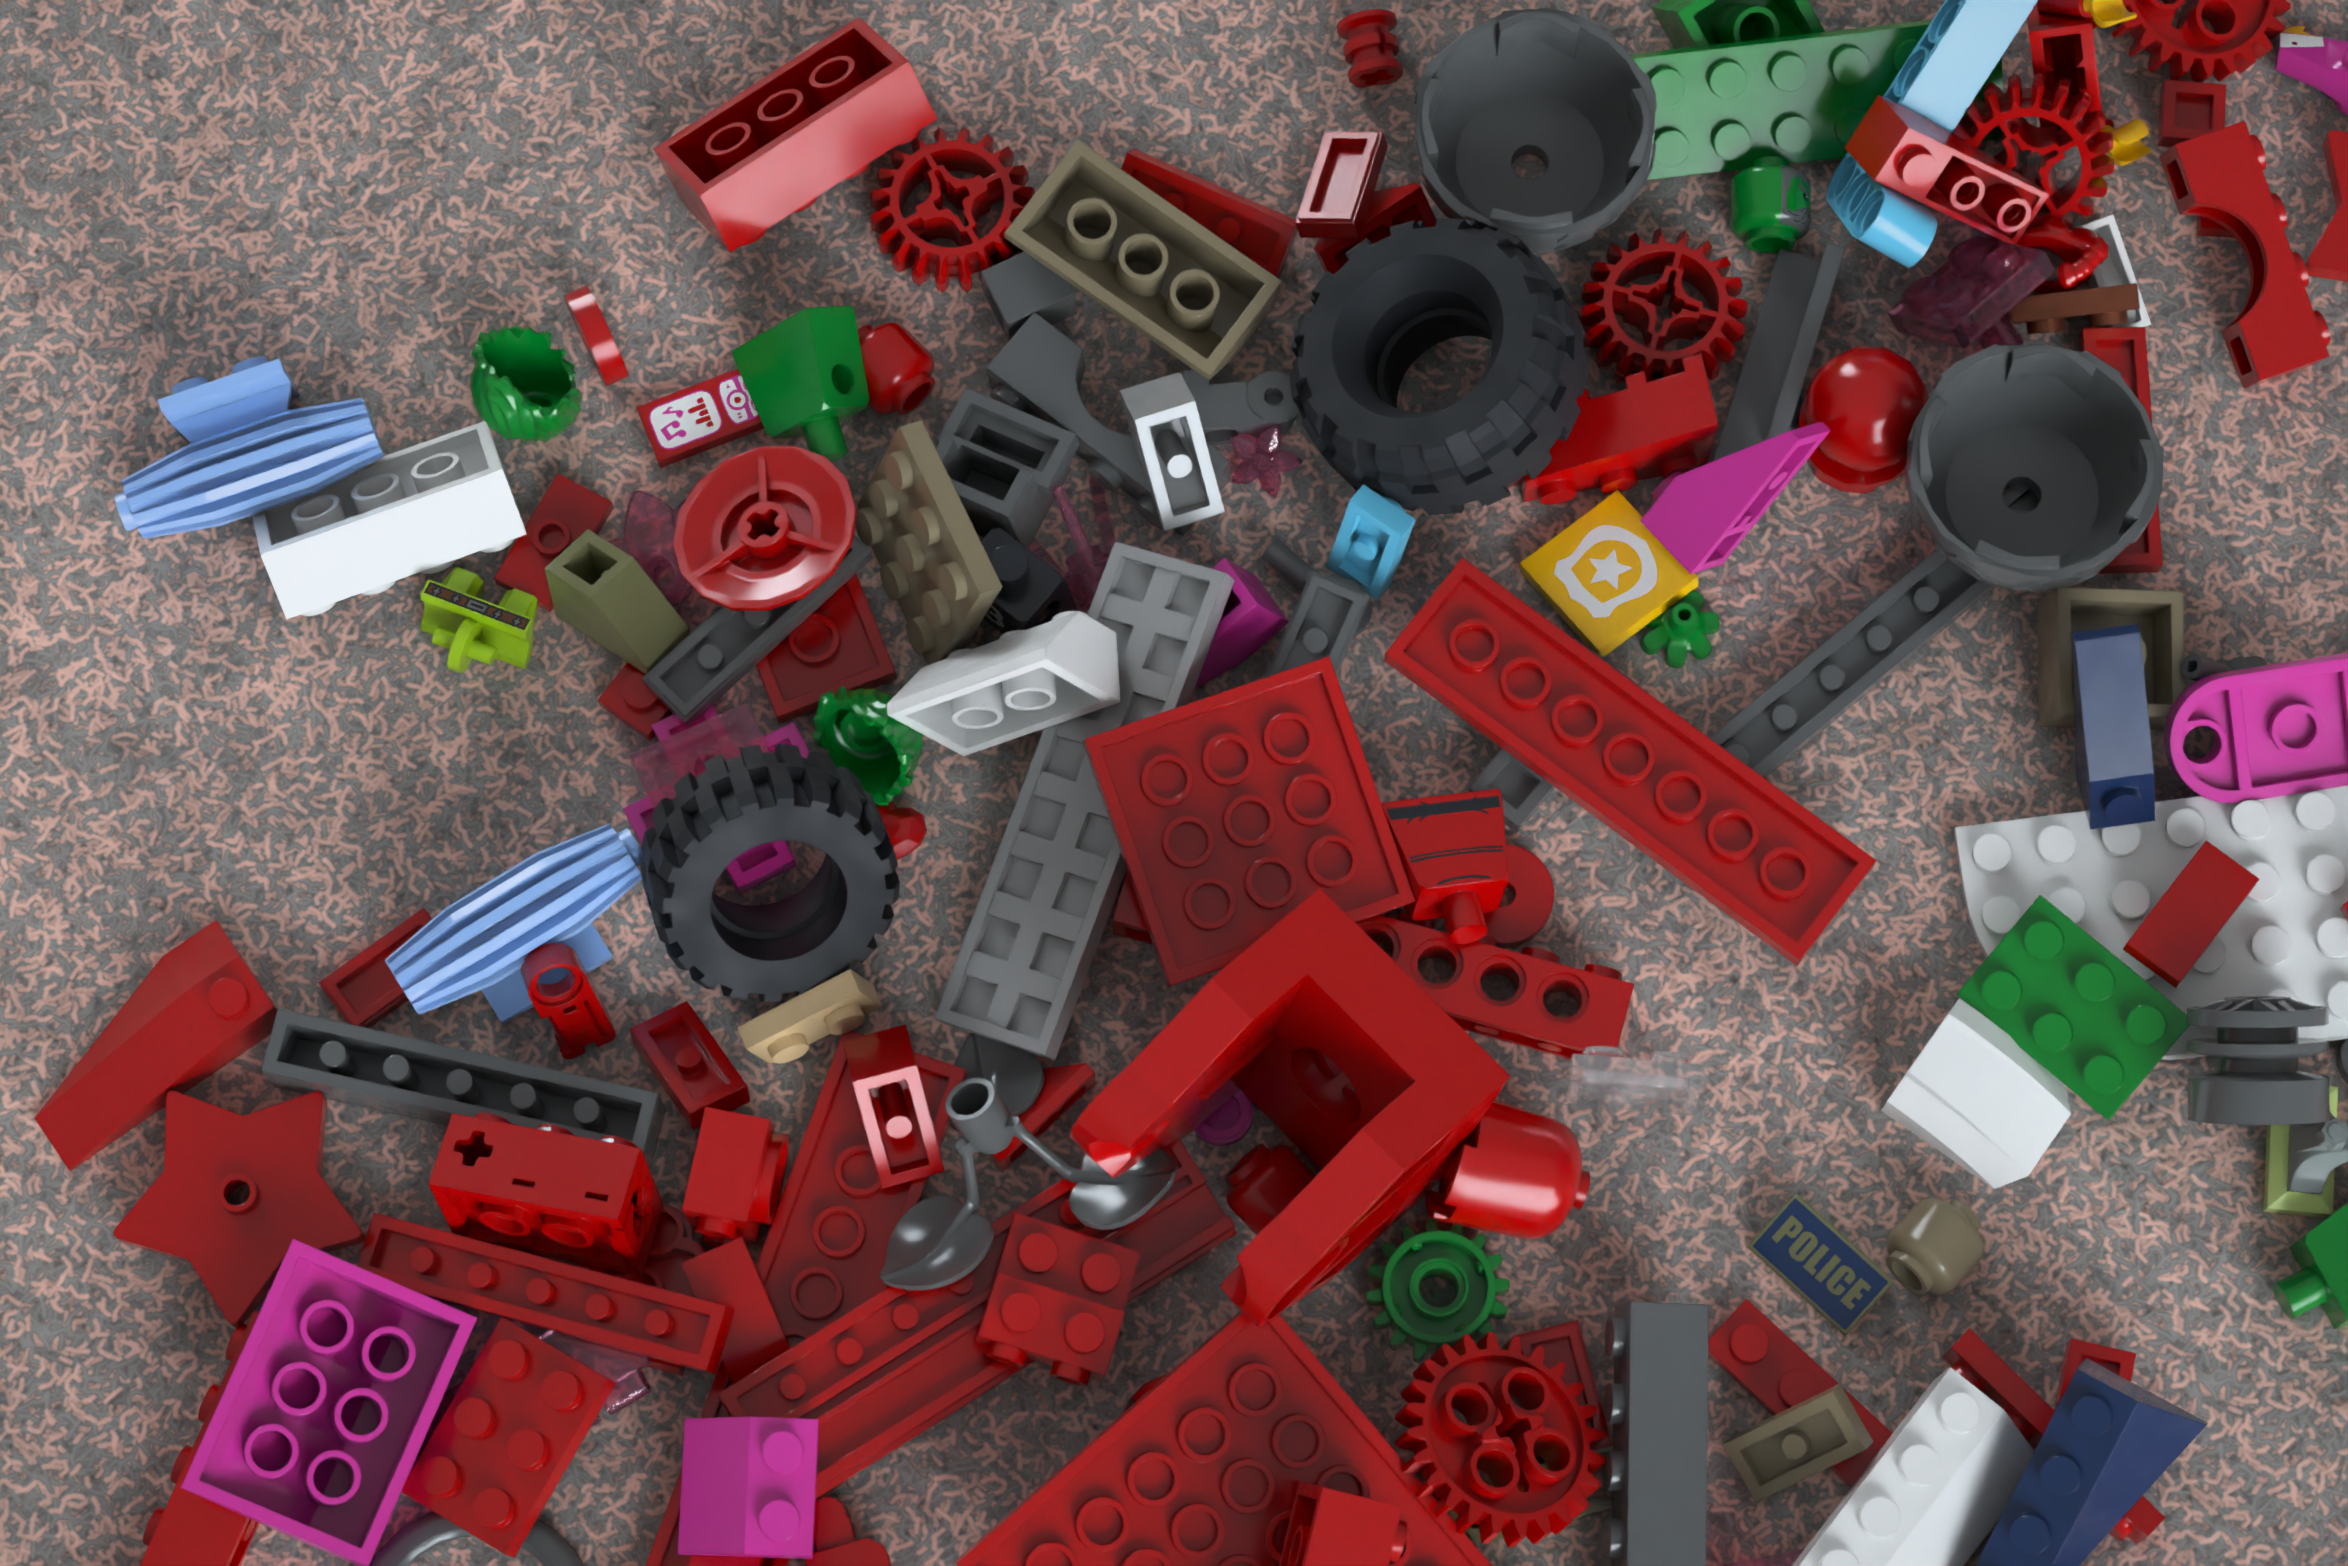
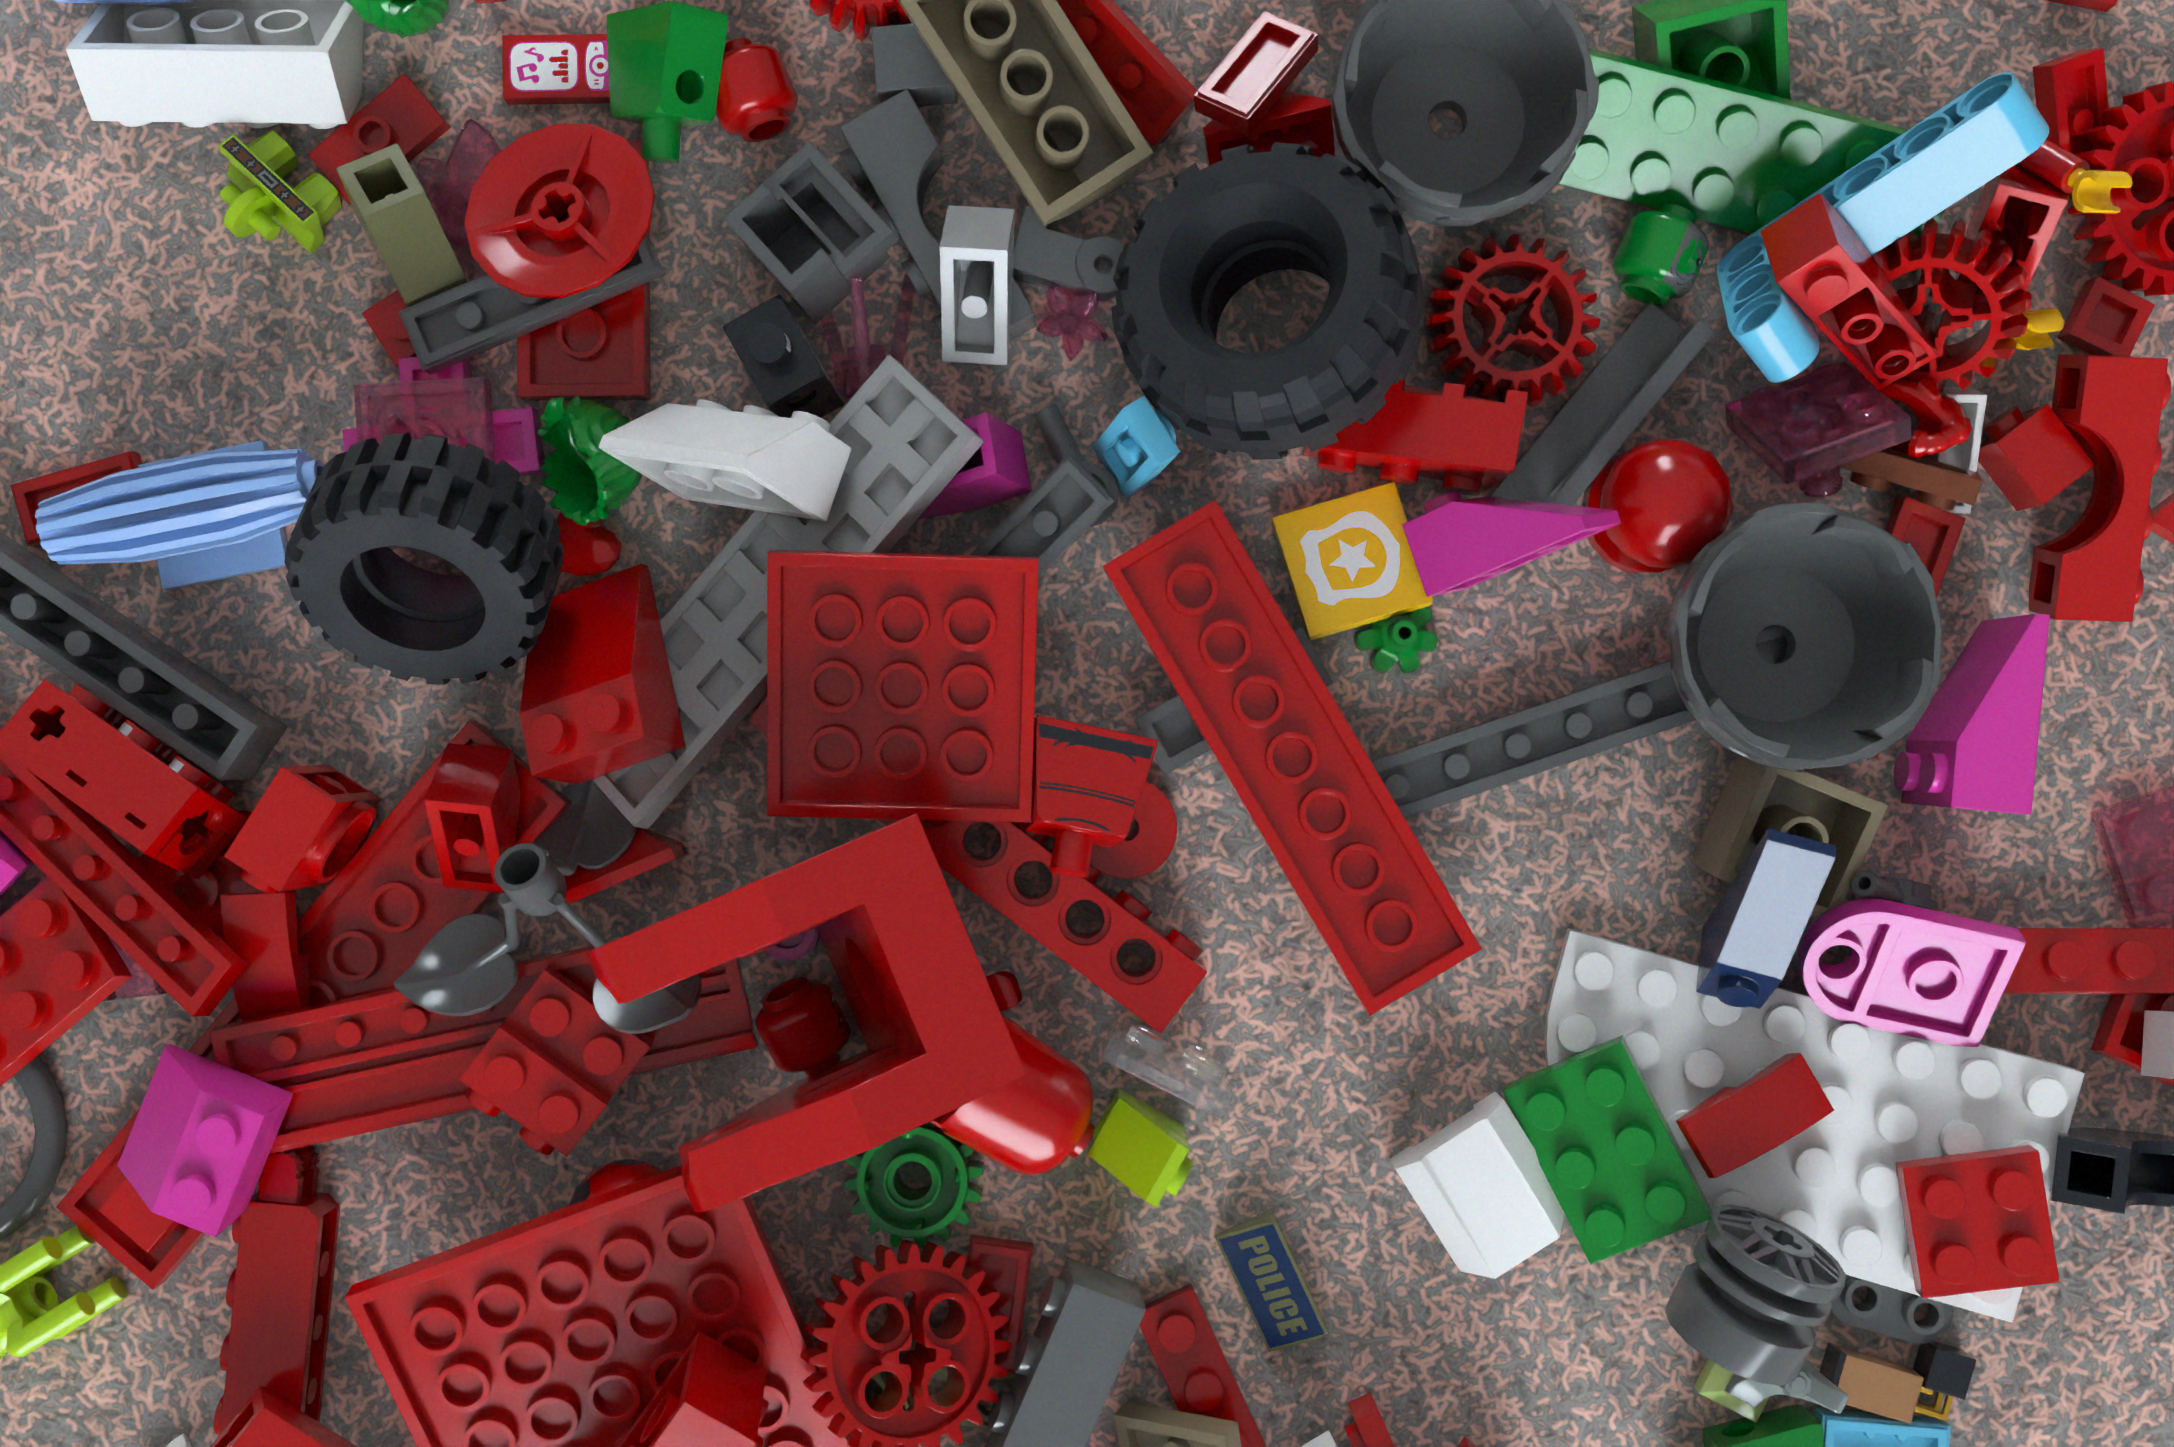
camera: 20 degrees right, 15 degrees up
red piece [521,943,616,1059] -> none
red plate [630,1001,750,1130] -> none
tan plate [737,969,882,1064] -> none
dark tan plate [855,420,1003,665] -> none
dark tan head [1886,1198,1984,1295] -> none
none -> red slope [519,563,686,785]
none -> lime slope [1087,1088,1193,1208]
none -> dark pink slope [1894,614,2050,815]
none -> red brick [1978,404,2095,511]

